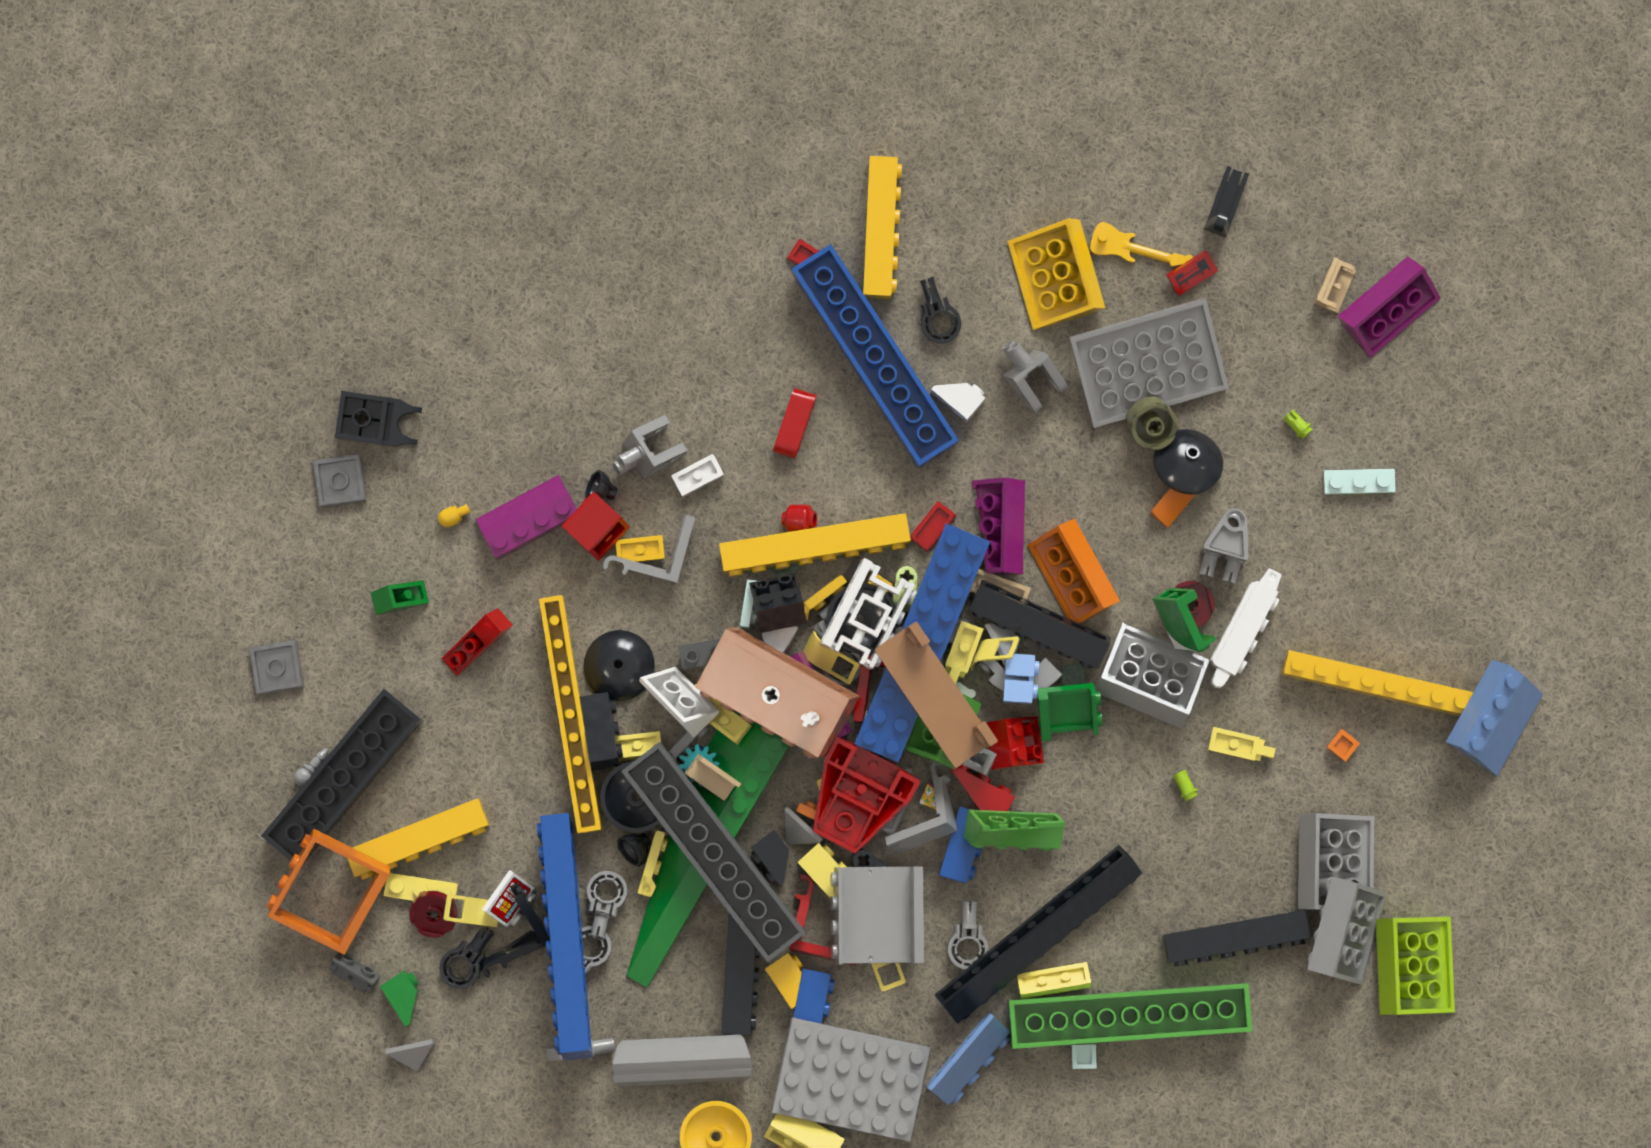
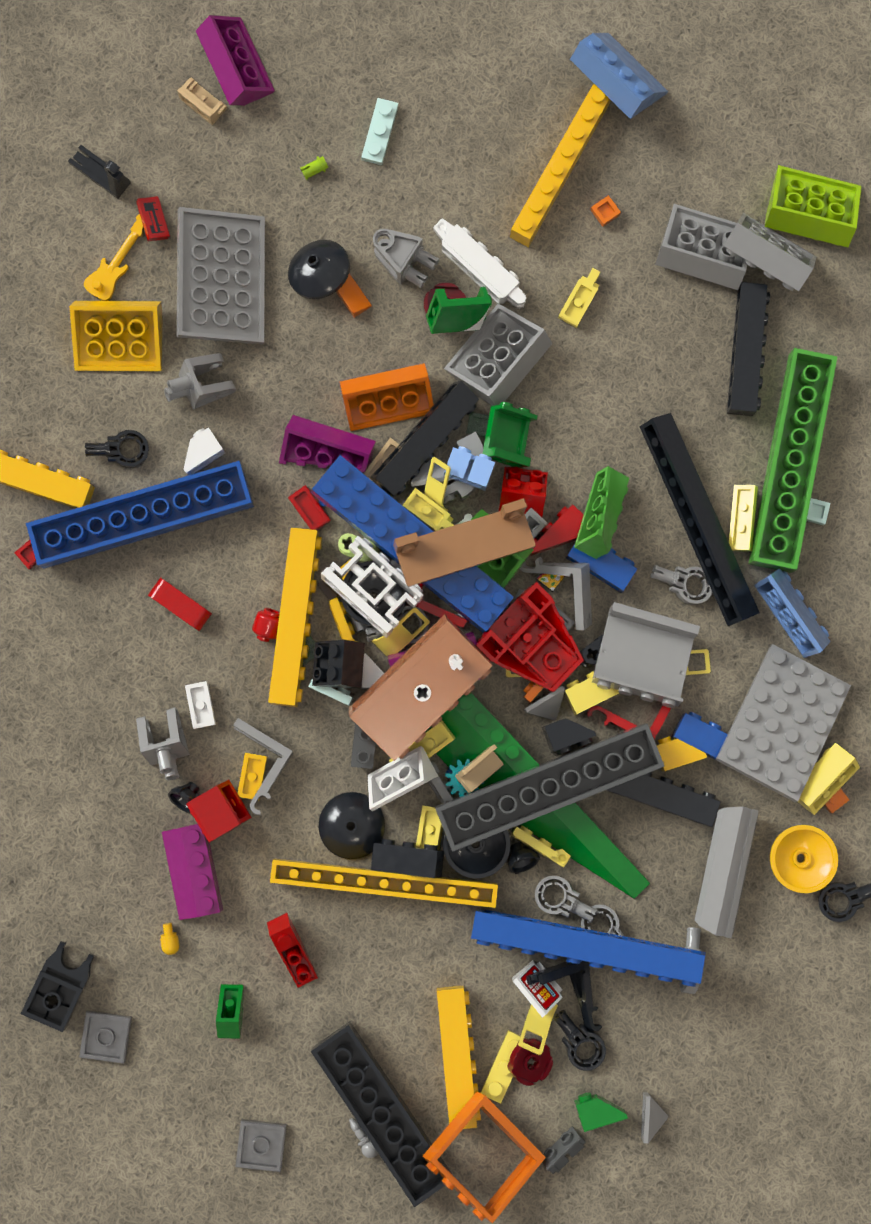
camera: 75 degrees left, 0 degrees up
olive brick [1126,396,1178,450] -> none
lime pin [1172,770,1198,802] -> none

